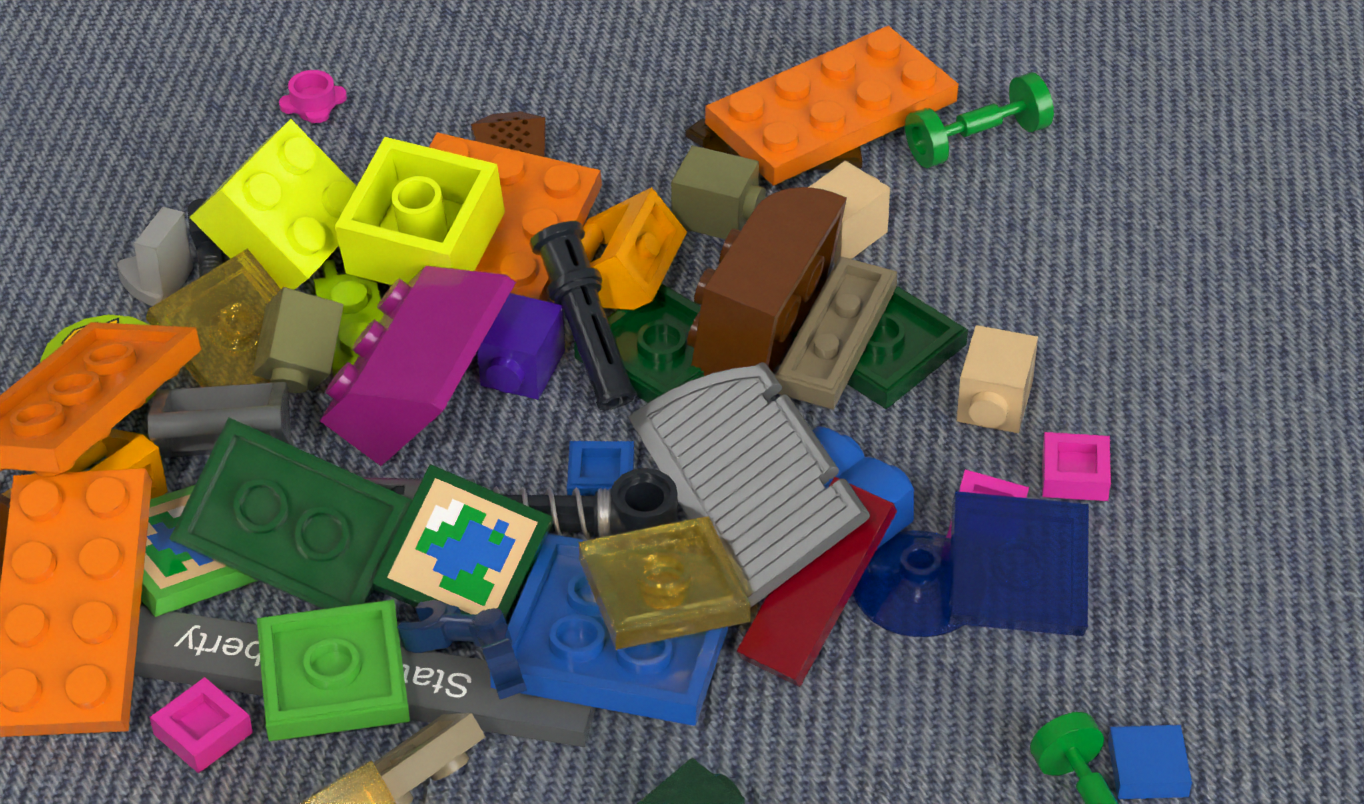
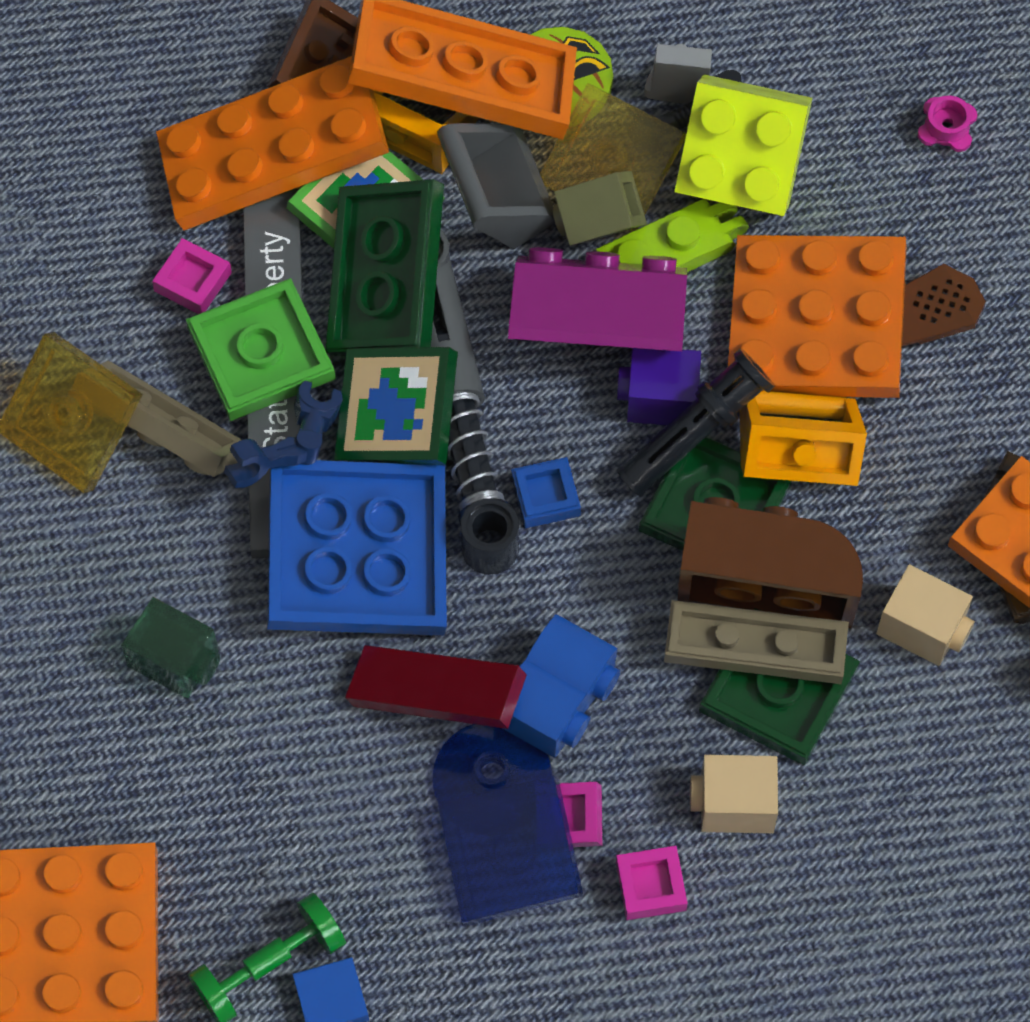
camera: 75 degrees right, 20 degrees up
neon yellow brick [335,137,505,285] -> none
clear yellow plate [579,516,750,650] -> none
piece [628,362,870,610] -> none
olive brick [671,145,766,240] -> none

